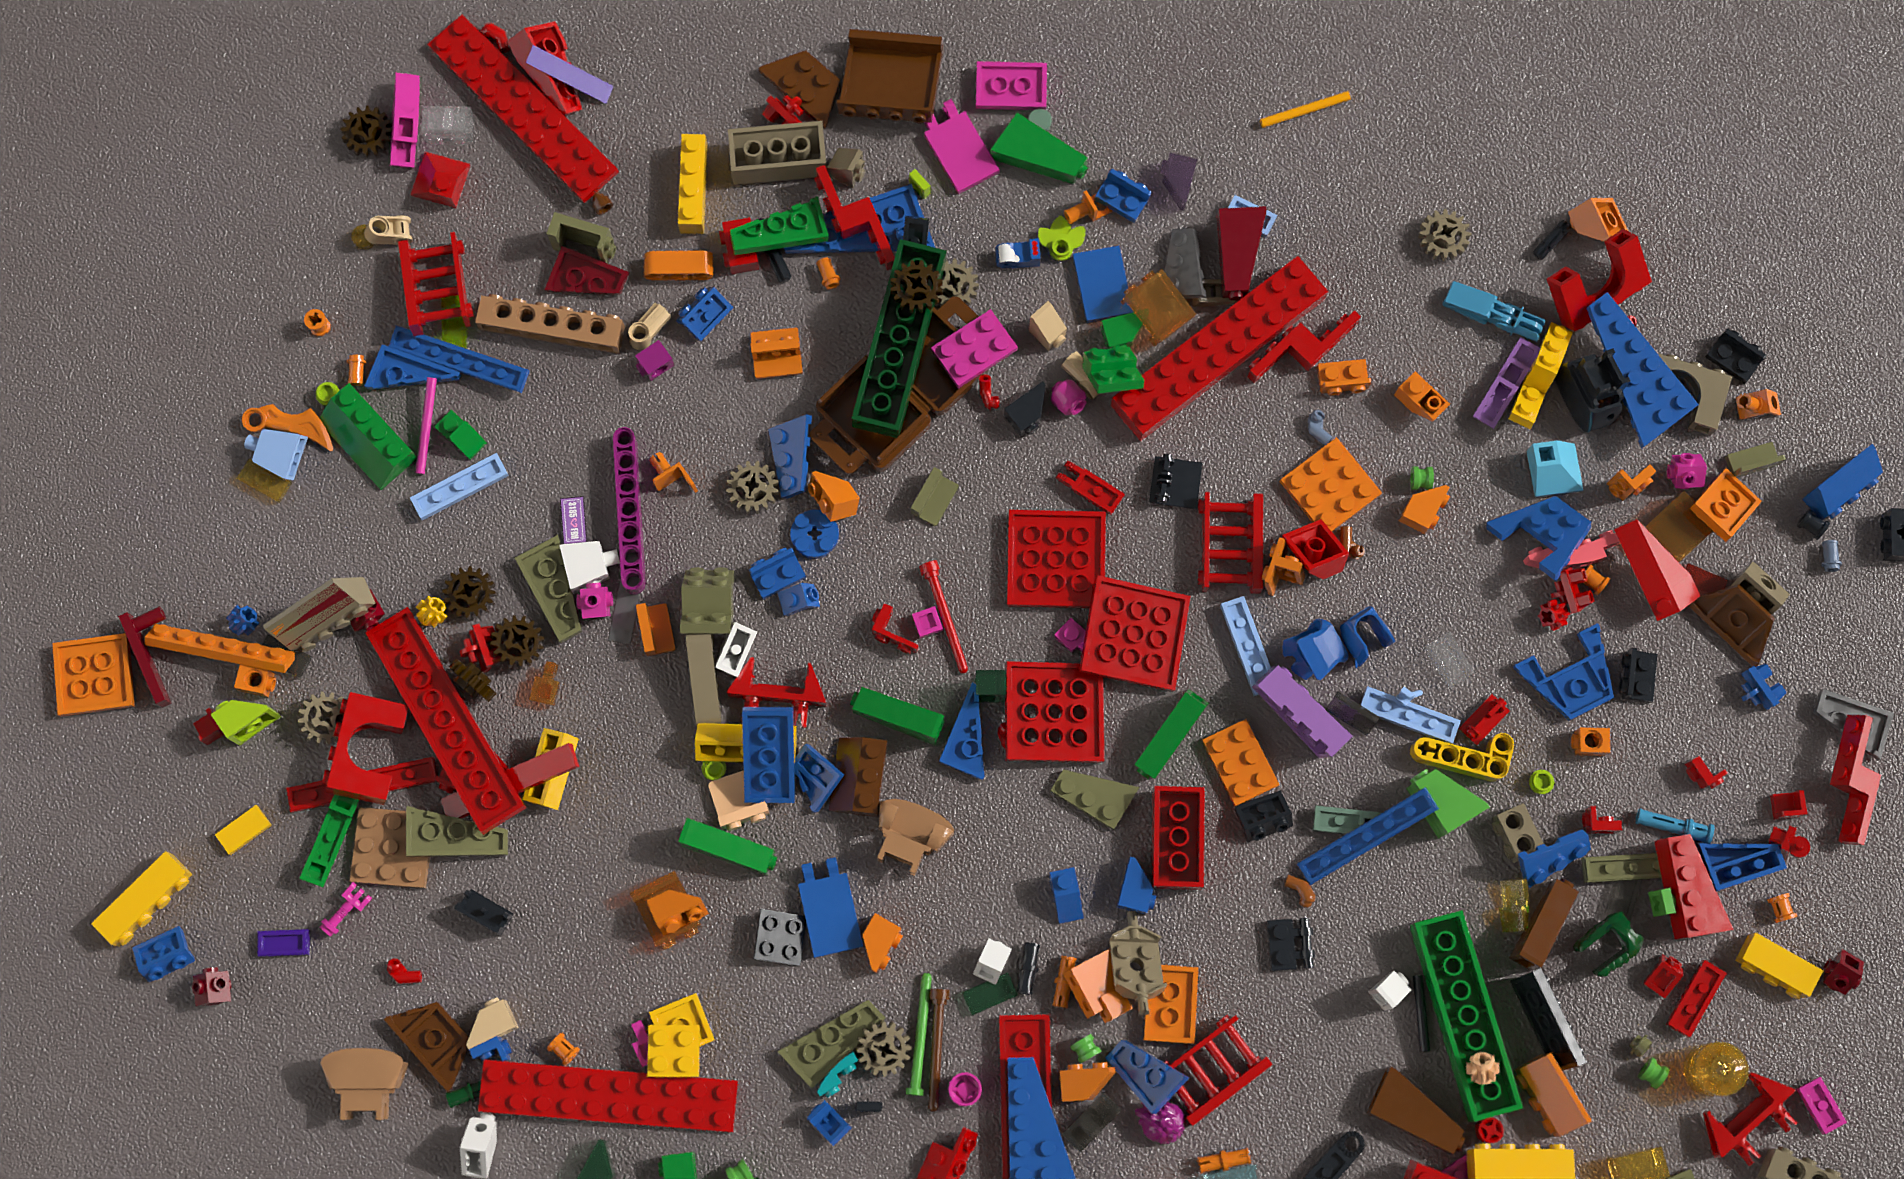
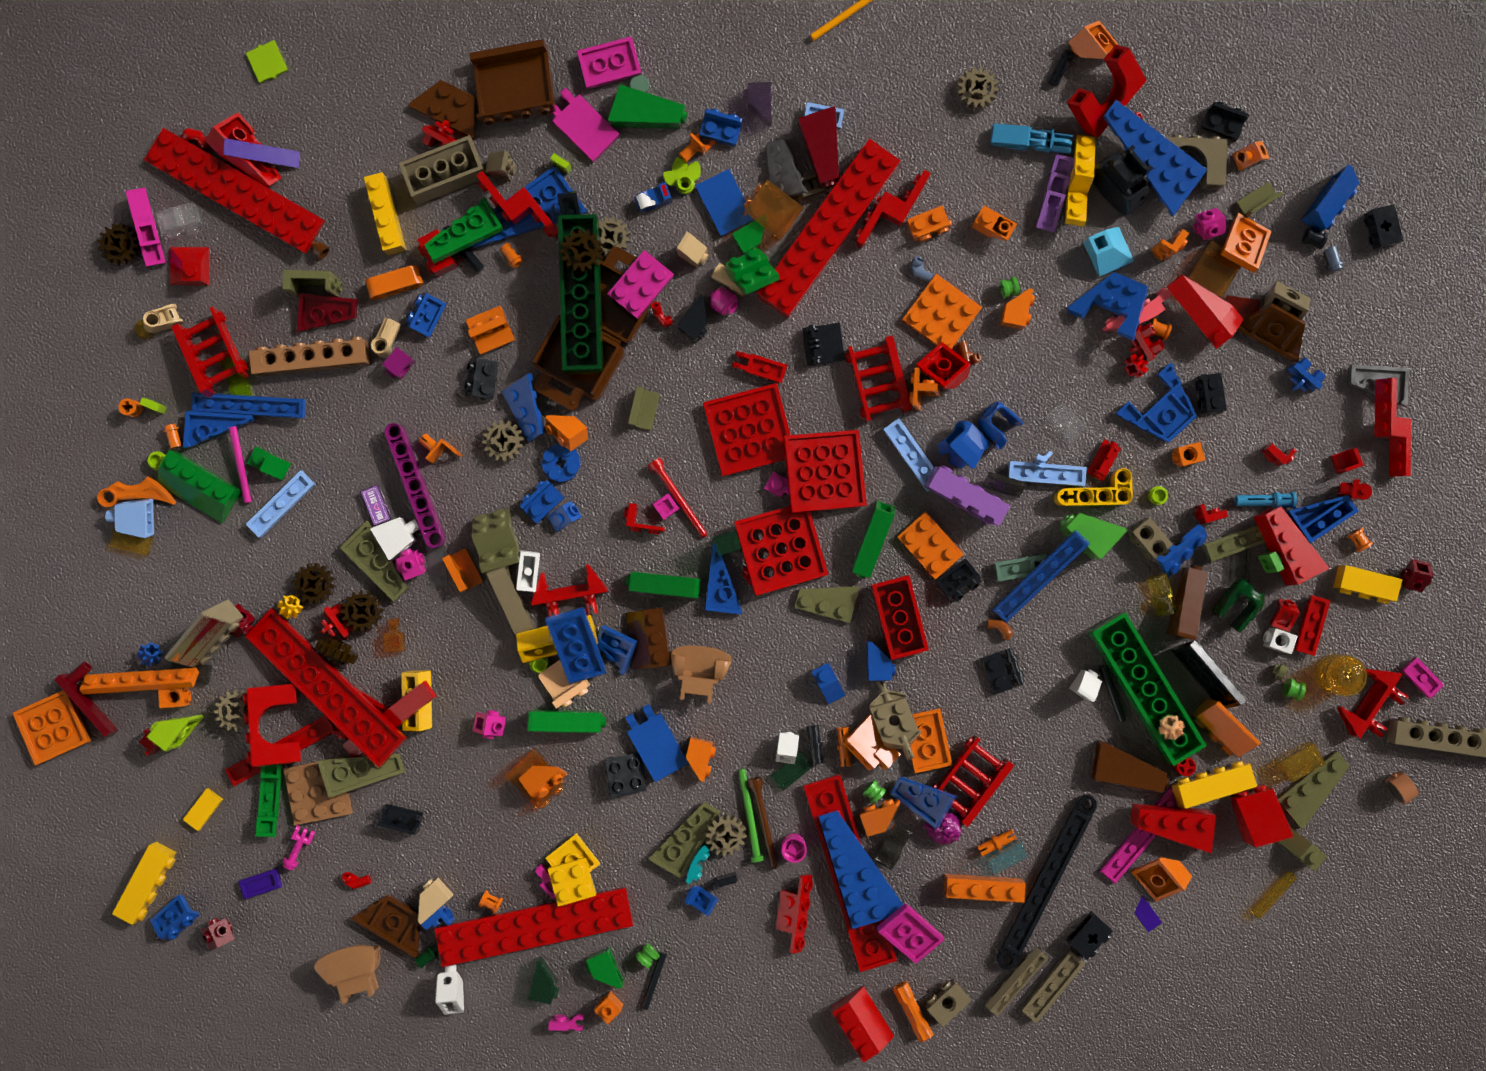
camera: 10 degrees left, 10 degrees up
none -> lime tile [139,398,167,413]
none -> black bracket [464,358,498,400]
none -> dark pink brick [473,710,506,739]
none -> white brick [1263,628,1298,654]

